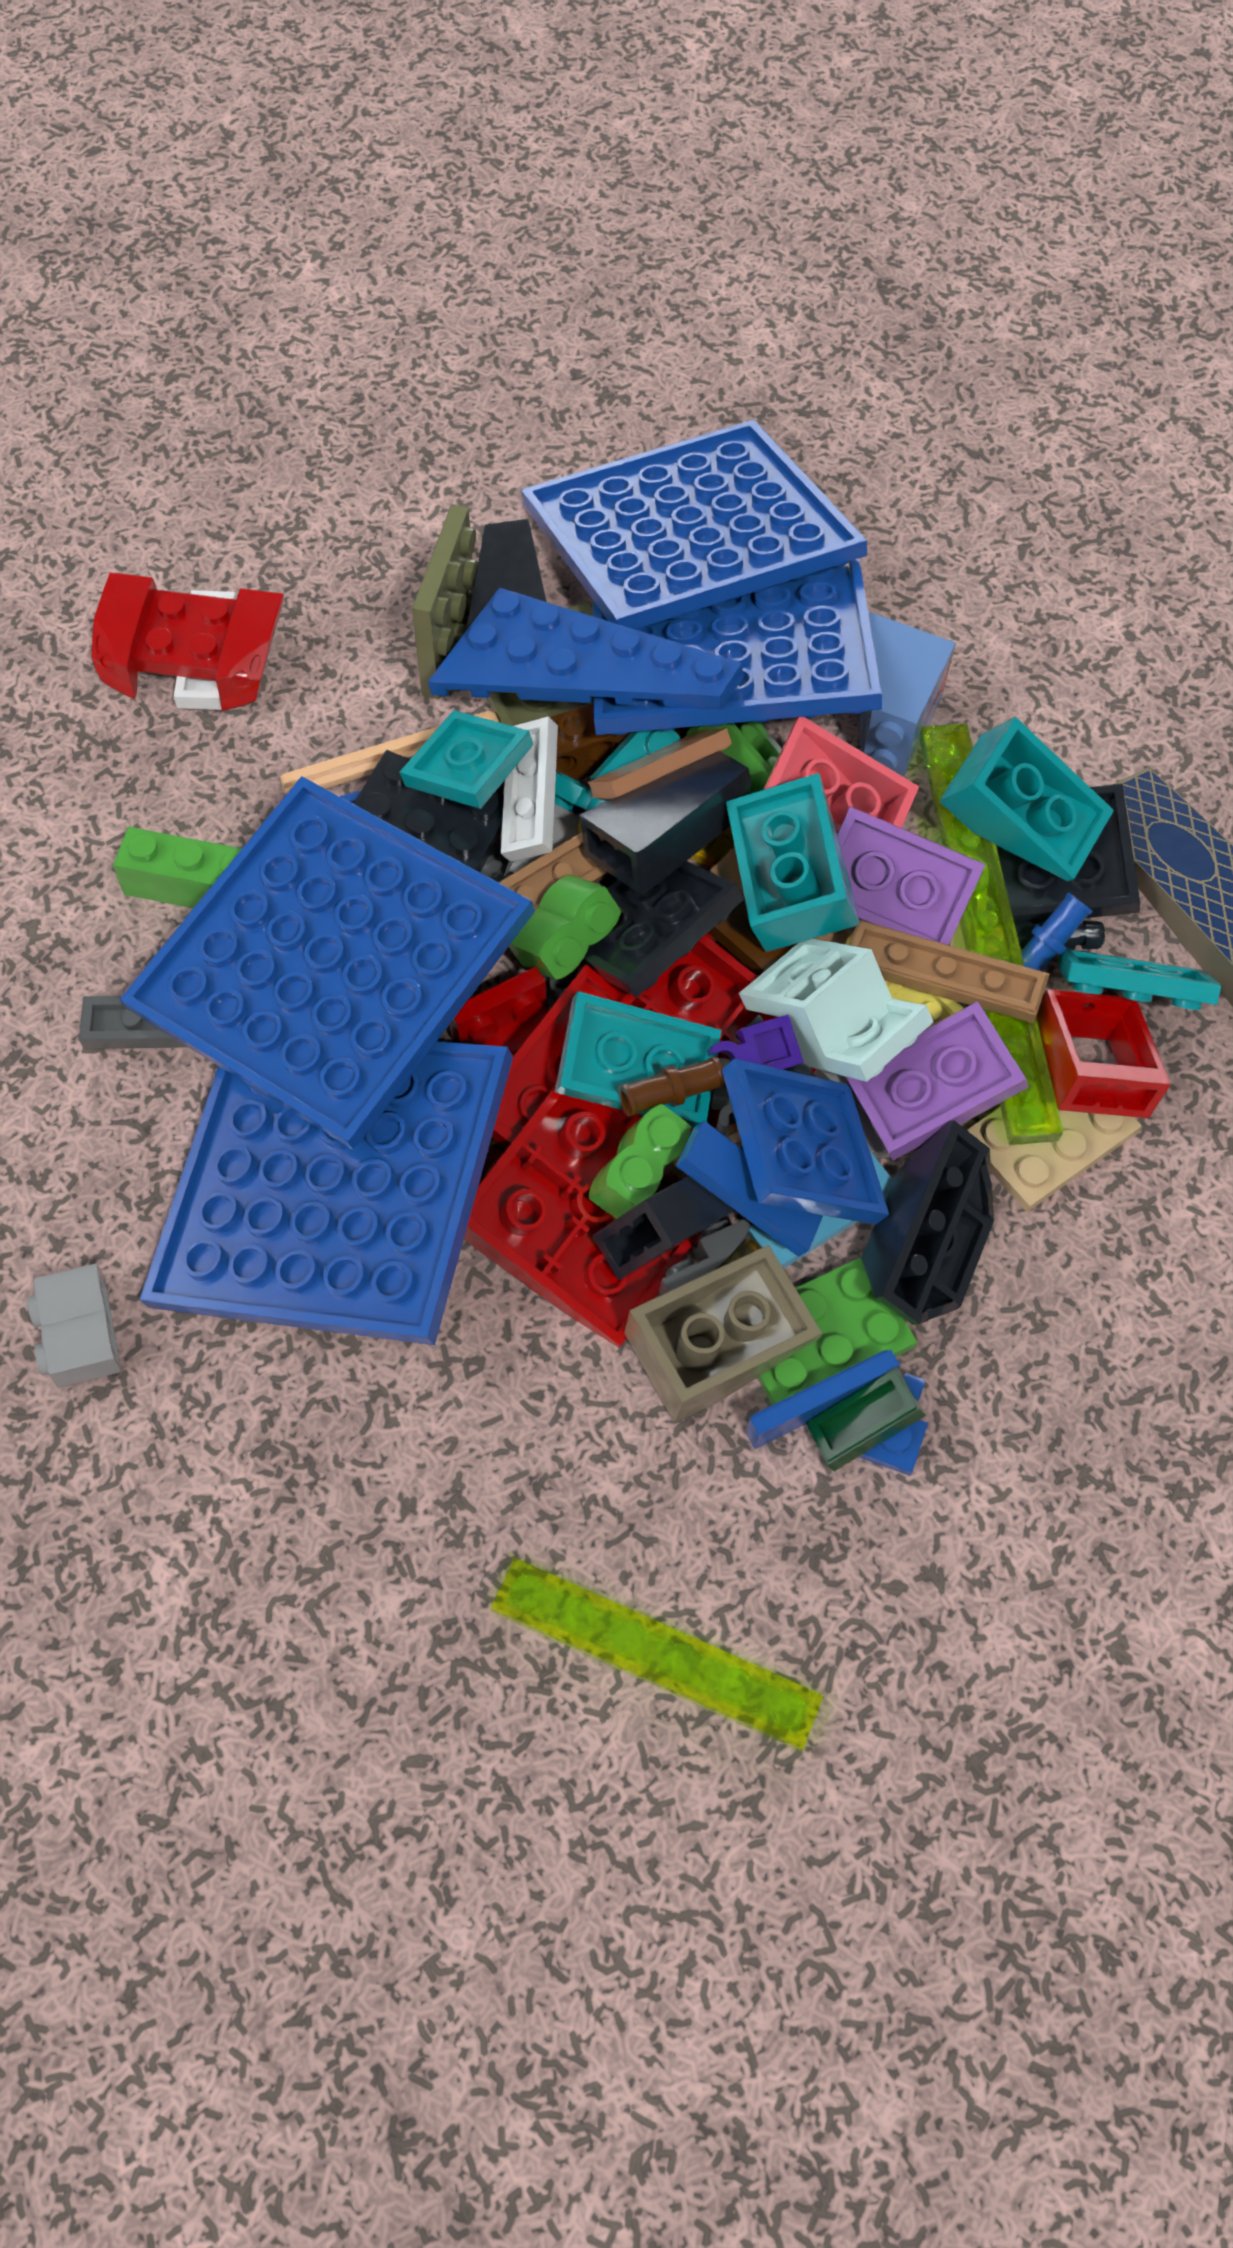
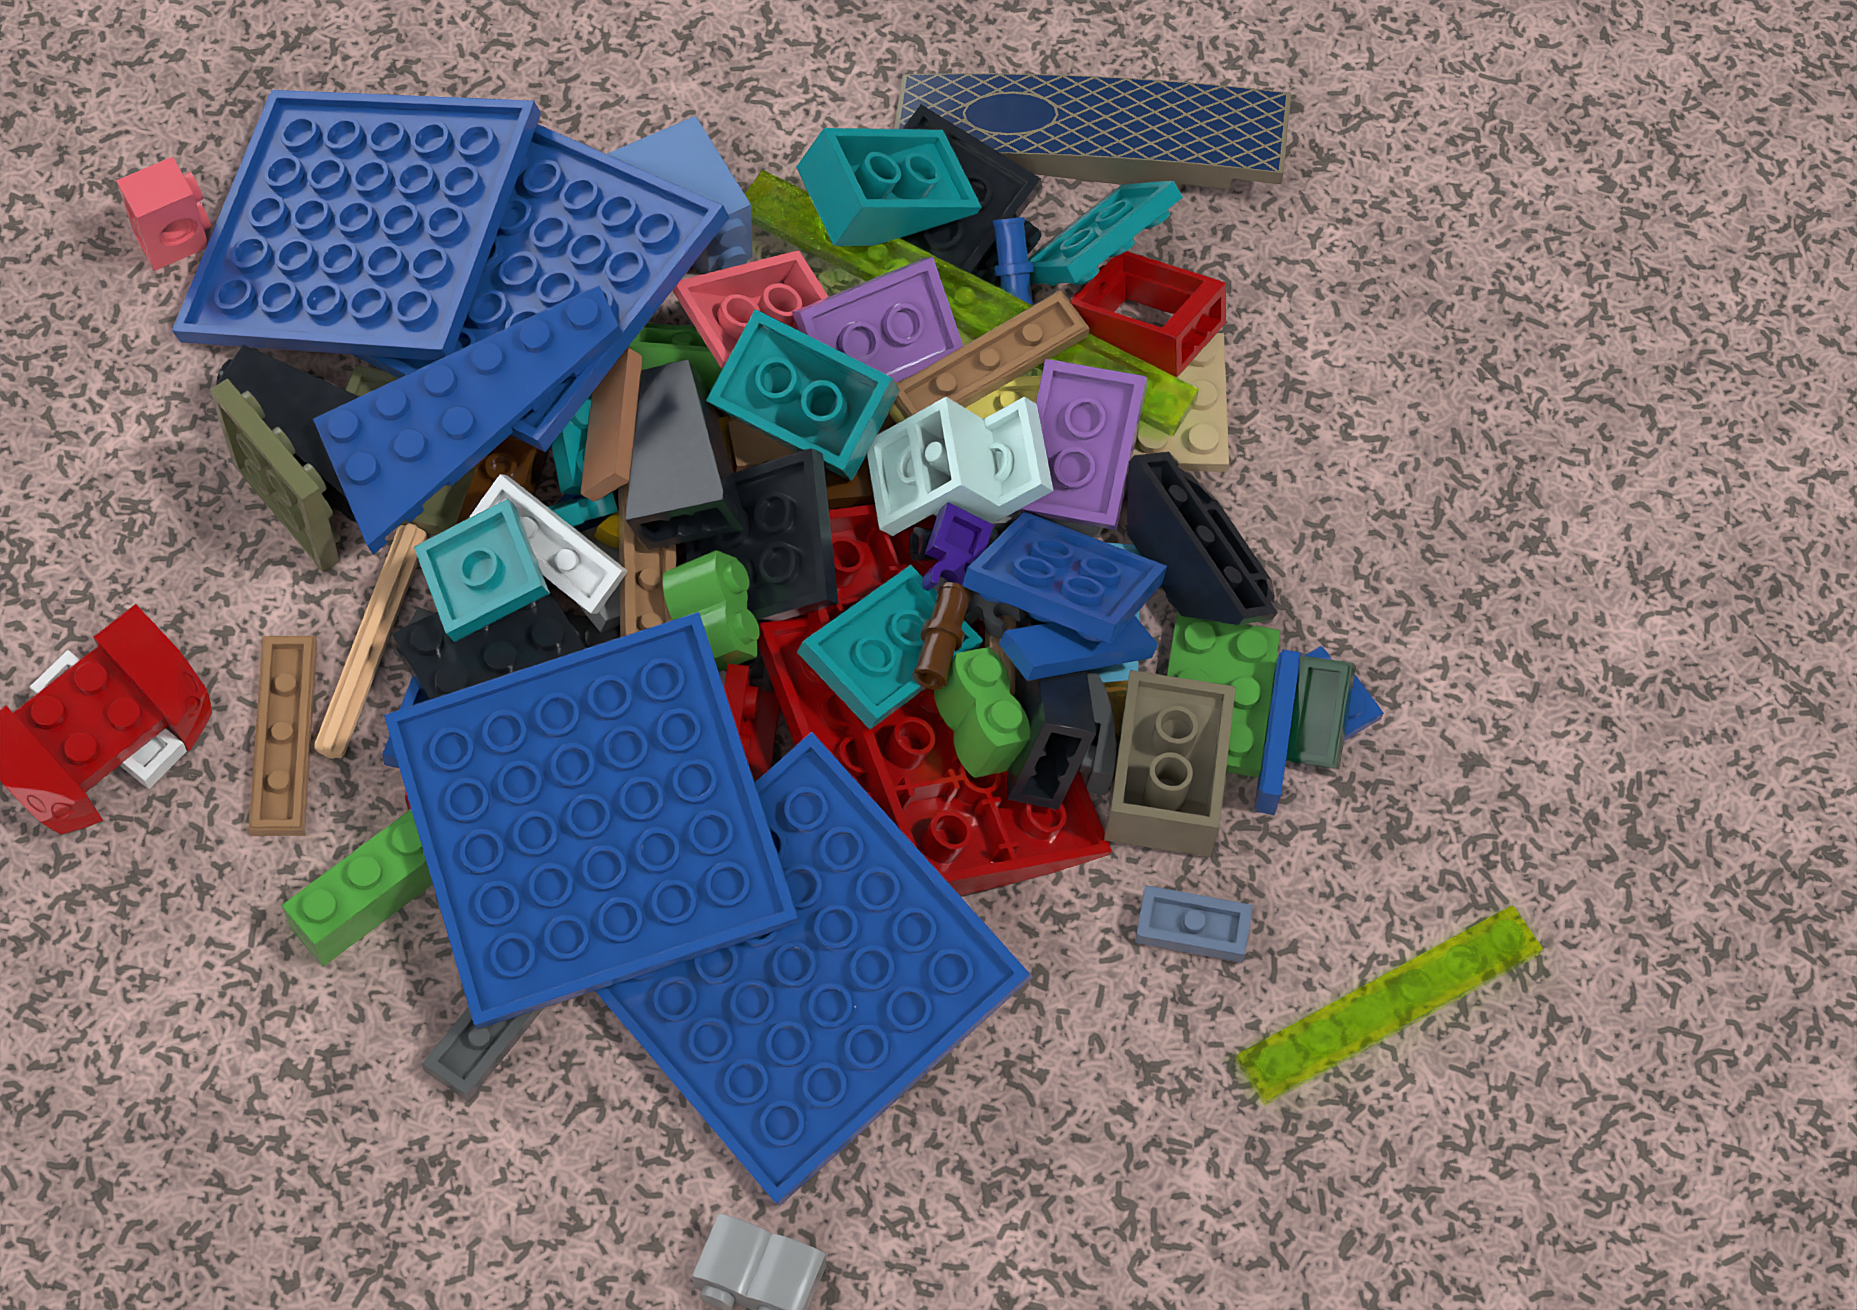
camera: 55 degrees left, 0 degrees up
none -> coral brick [116,156,211,271]
none -> medium nougat tile [248,636,317,836]
none -> sand blue plate [1135,885,1253,963]

